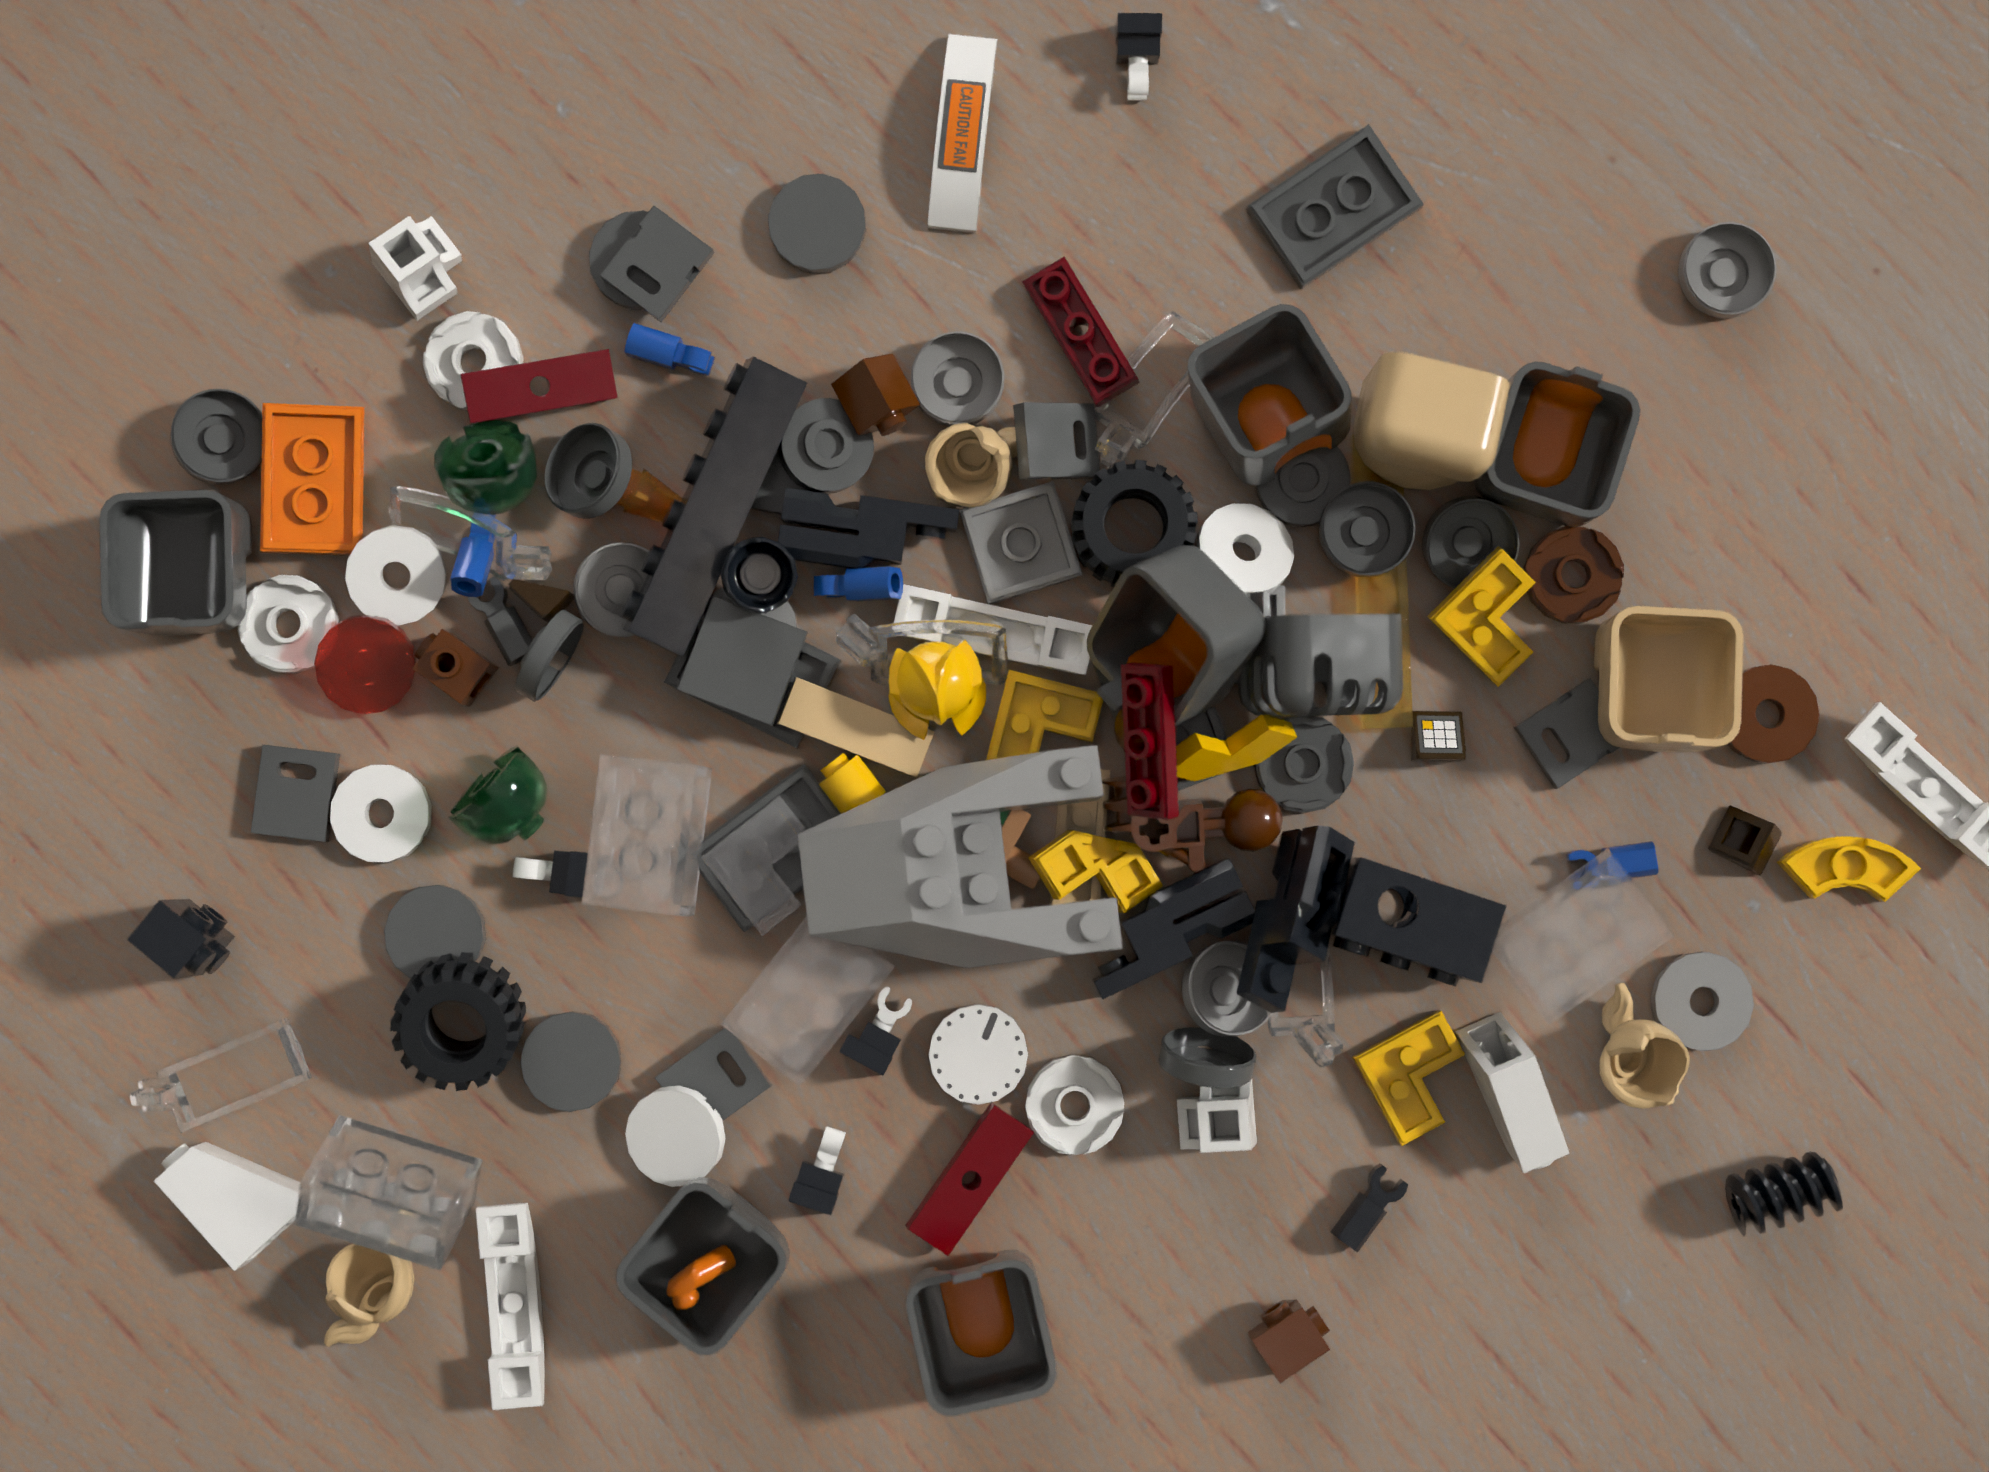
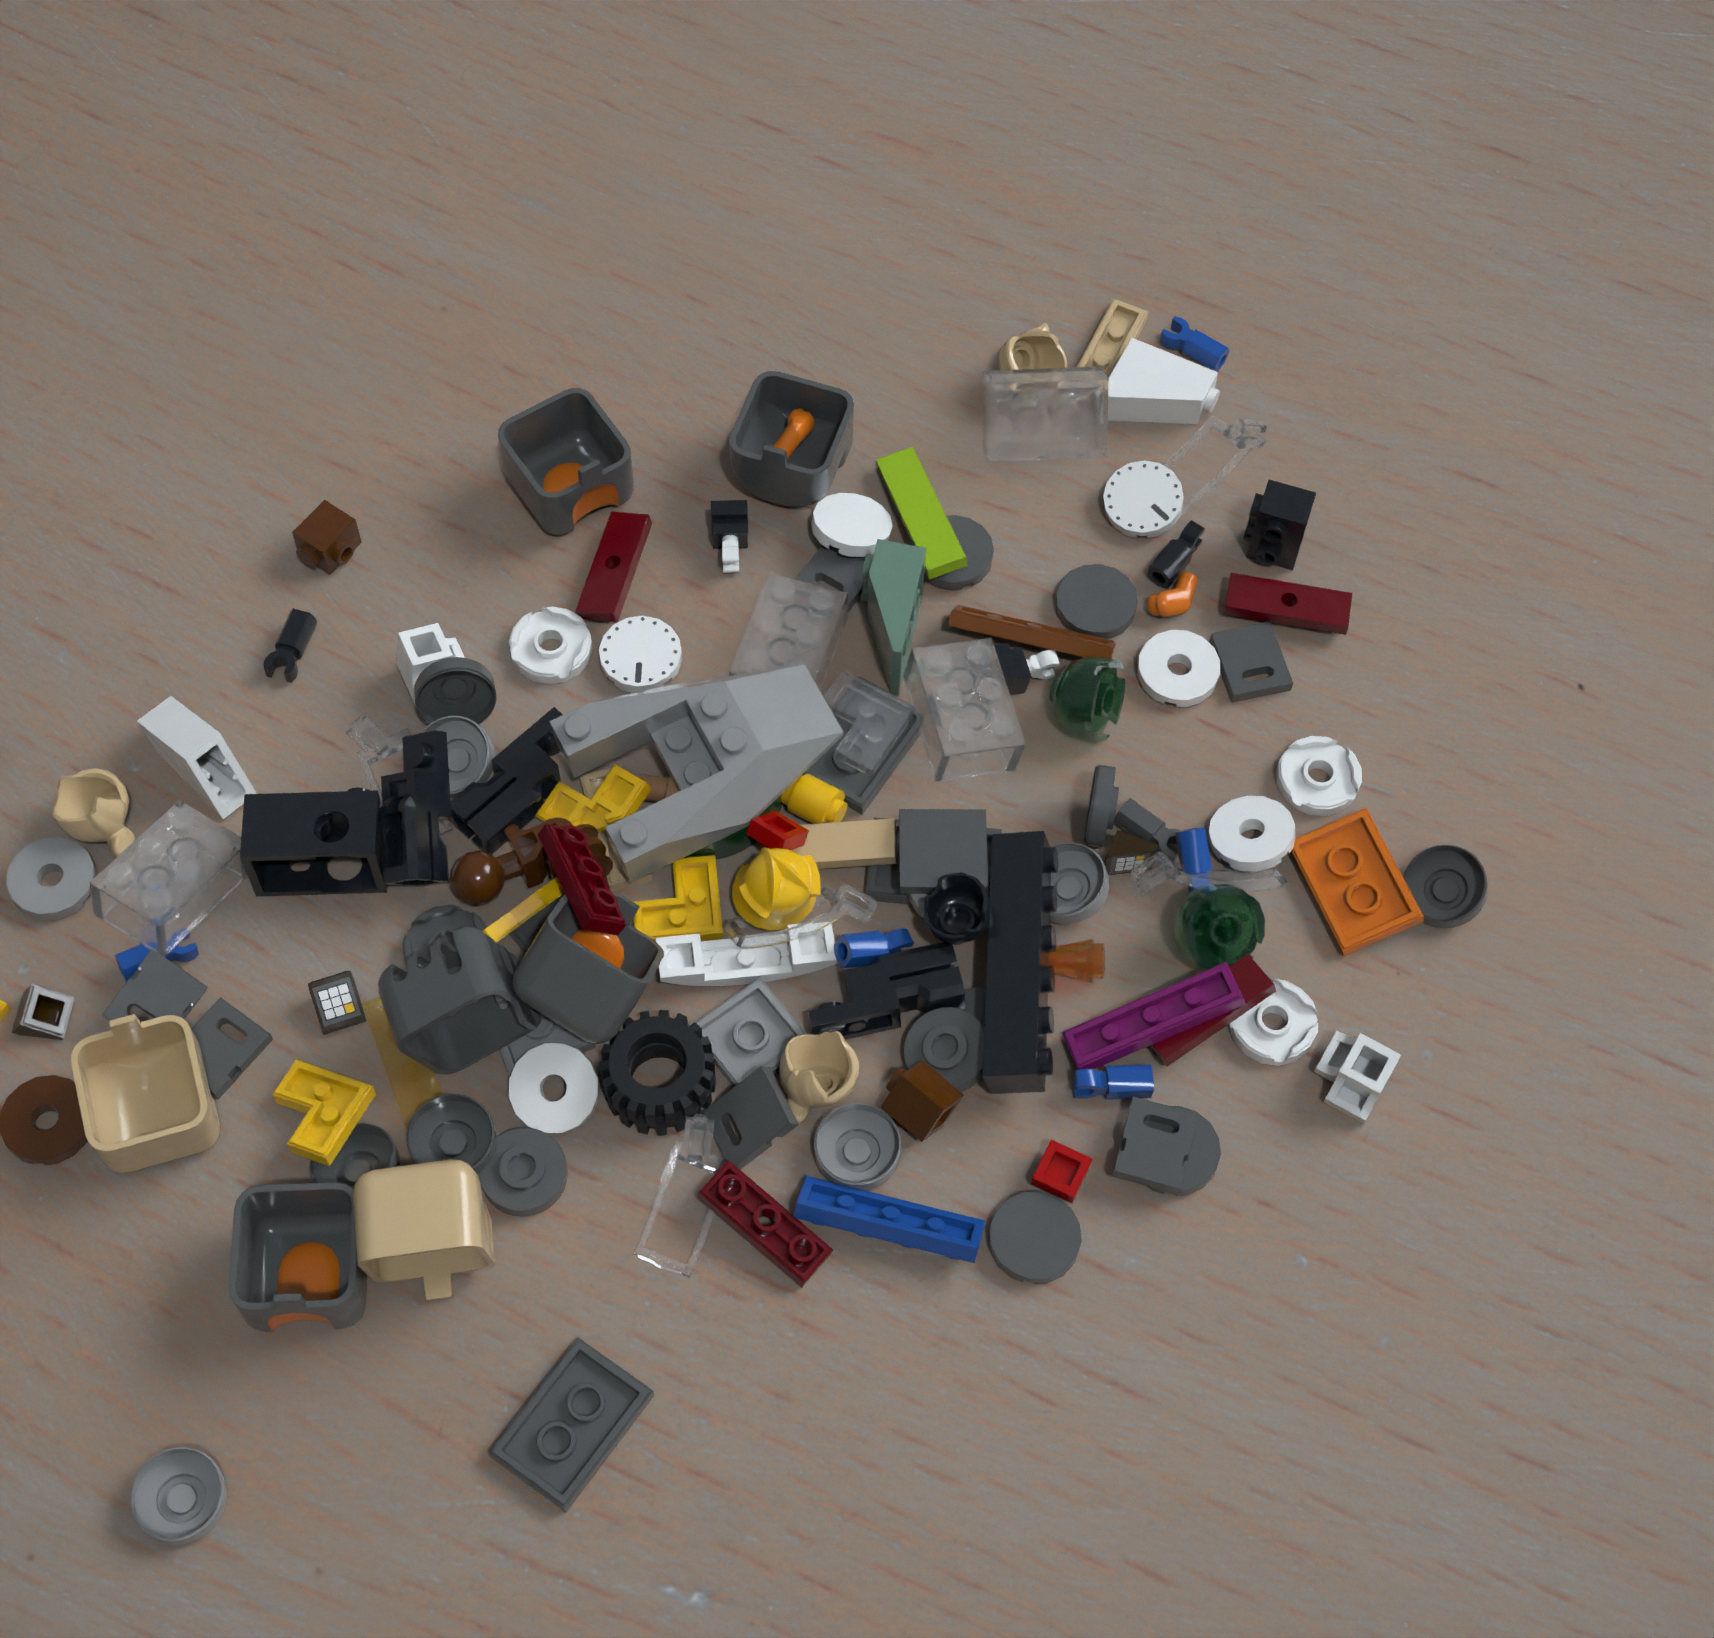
camera: 160 degrees right, 25 degrees down
dark grey piece [99,490,253,635] -> none
clear red tile [314,615,416,714] -> none
black tyre [390,952,526,1091] -> none
reddish brown brick [412,629,499,707] -> none
white slope [476,1203,545,1410] -> none
dark grey piece [544,423,632,519] -> none
black piece [839,987,912,1075] -> none
white slope [927,34,997,233] -> none
black piece [1115,13,1162,101] -> none
dark grey piece [1187,304,1352,486] -> none
yellow tile [1352,1010,1465,1146] -> none
reddish brown tile [1524,526,1624,624] -> none
none -> dark grey piece [102,949,208,1021]
none -> red plate [746,810,809,850]
none -> blue plate [794,1176,985,1263]
none -> sand green slope [861,539,926,696]
none -> lime tile [876,446,968,580]
none -> dark orange tile [948,605,1116,663]
none -> red plate [1031,1139,1093,1204]
none -> magenta tile [1062,962,1246,1070]
none -> tan tile [1068,298,1149,402]
none -> white tile [1103,460,1184,538]
none -> black bar [1147,520,1205,589]
none -> orange arm [1147,572,1198,617]
none -> blue bar [1160,316,1230,372]
none -> dark red tile [1224,573,1353,635]

